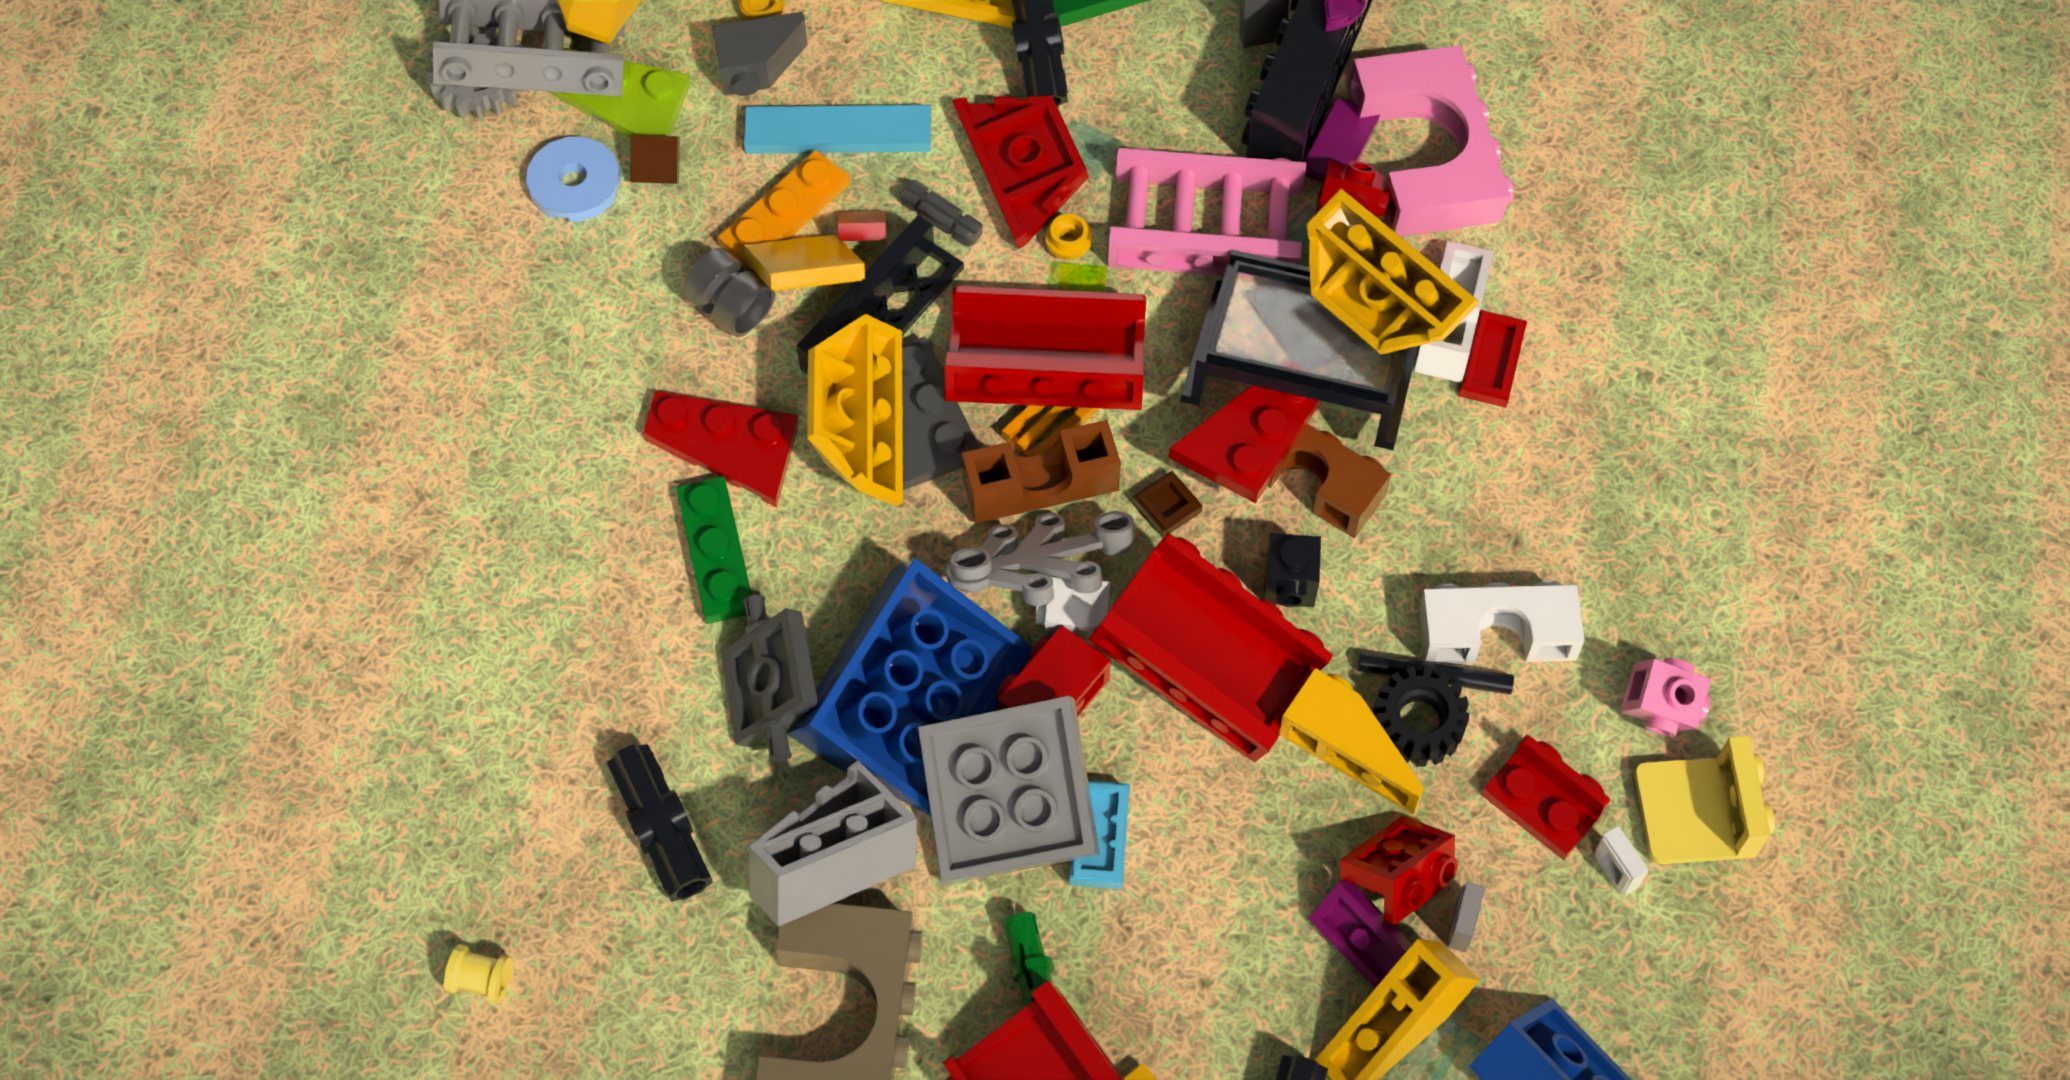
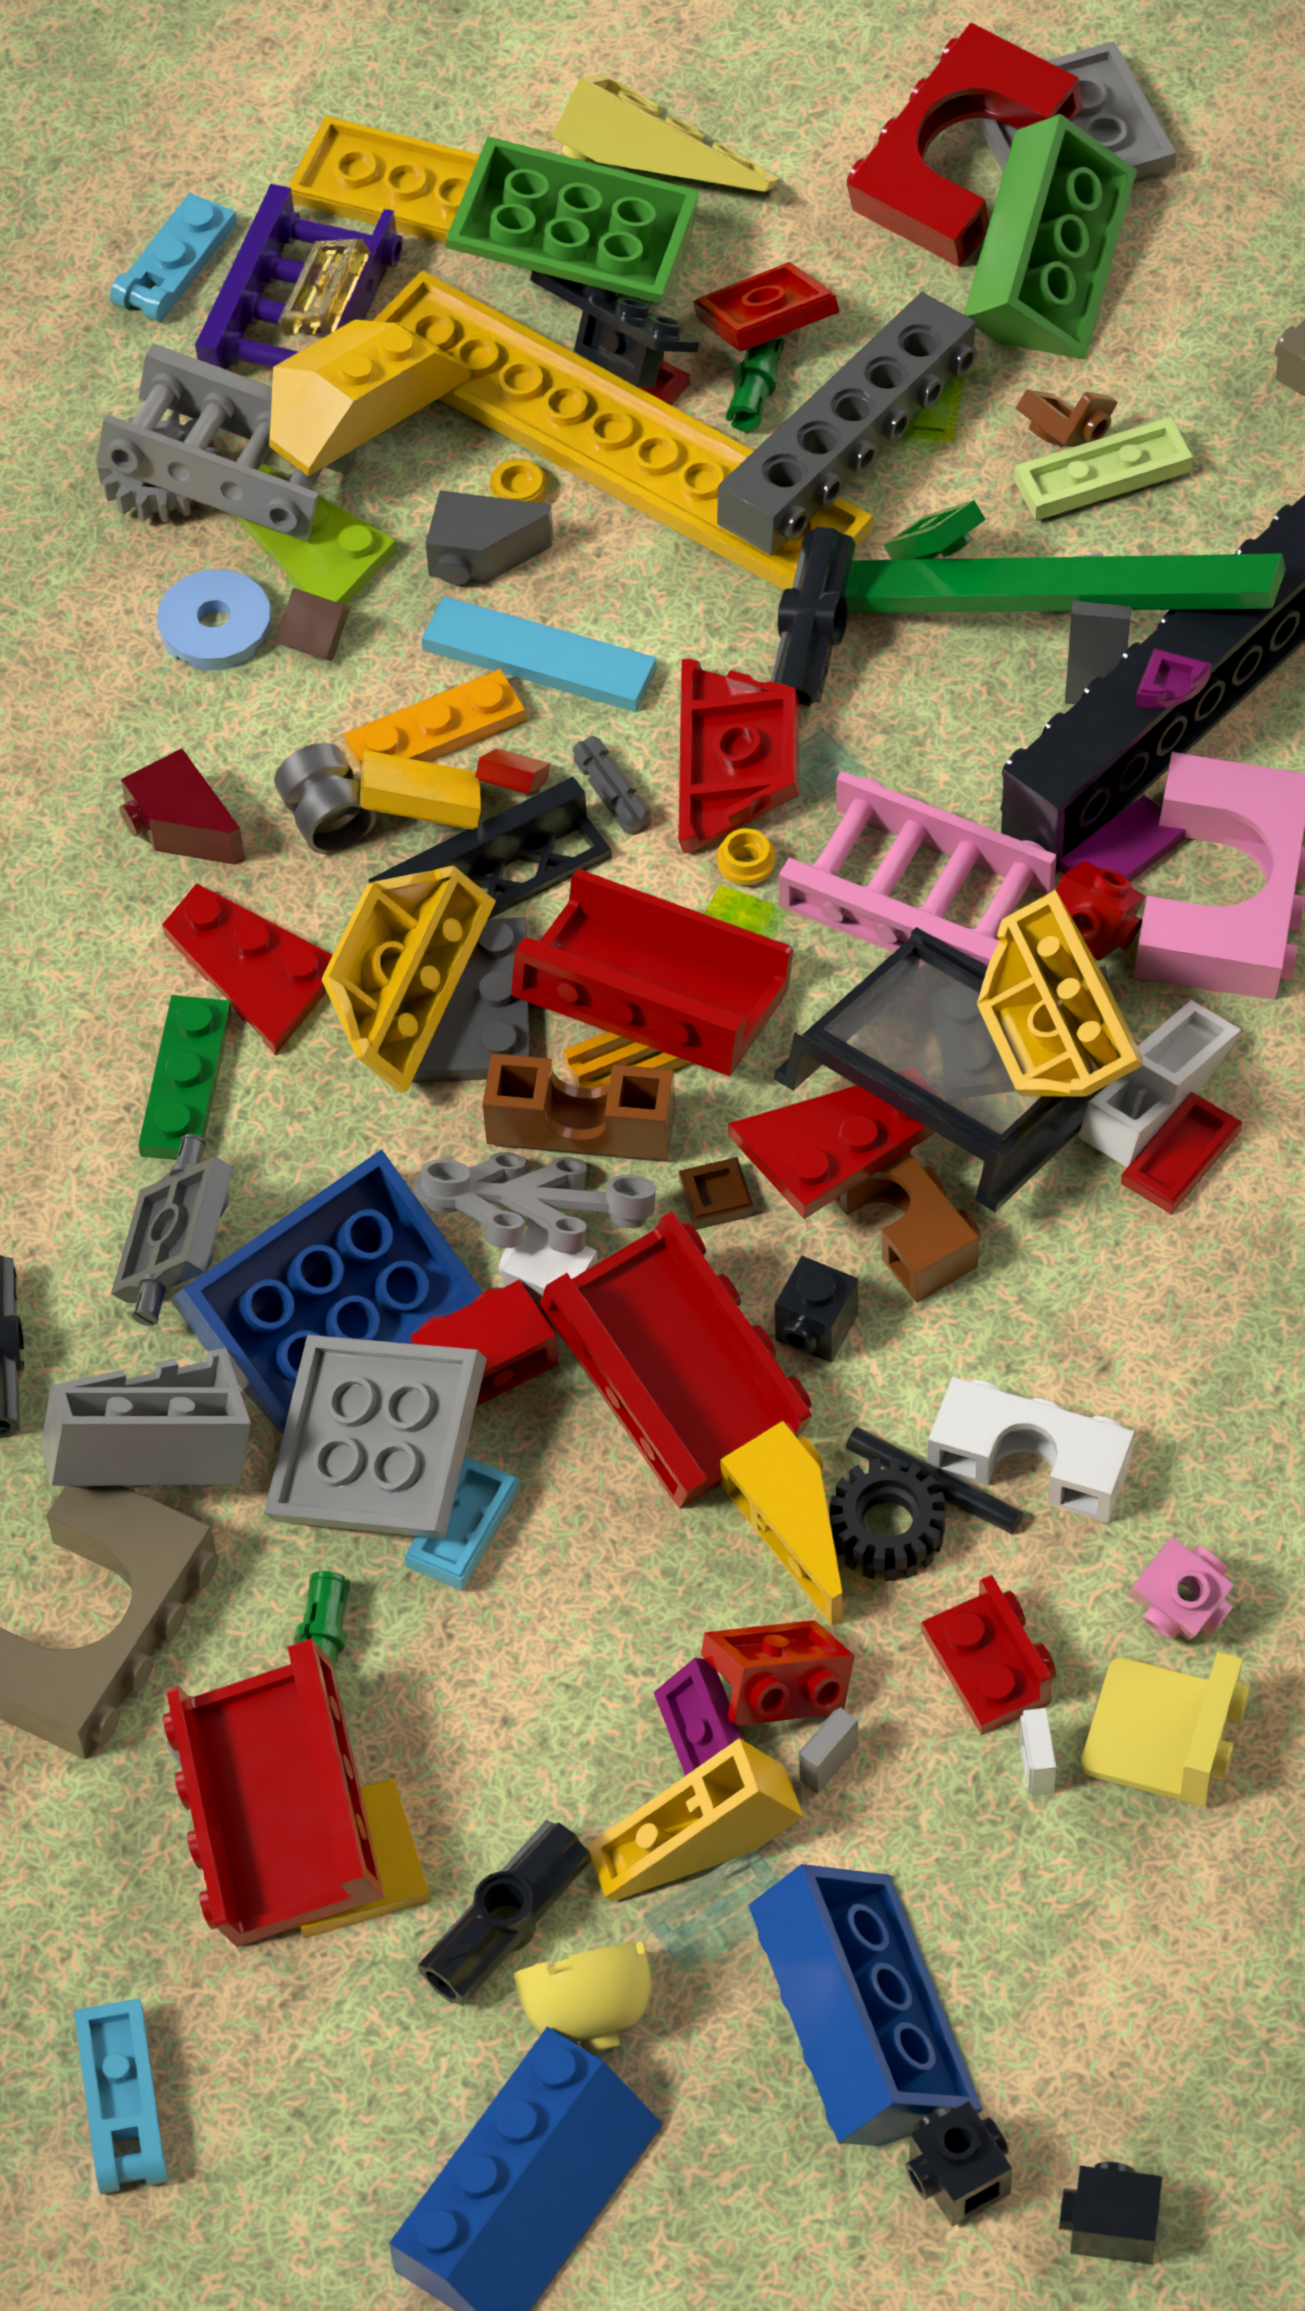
camera: 25 degrees right, 5 degrees down
none -> dark red slope [119,748,245,865]

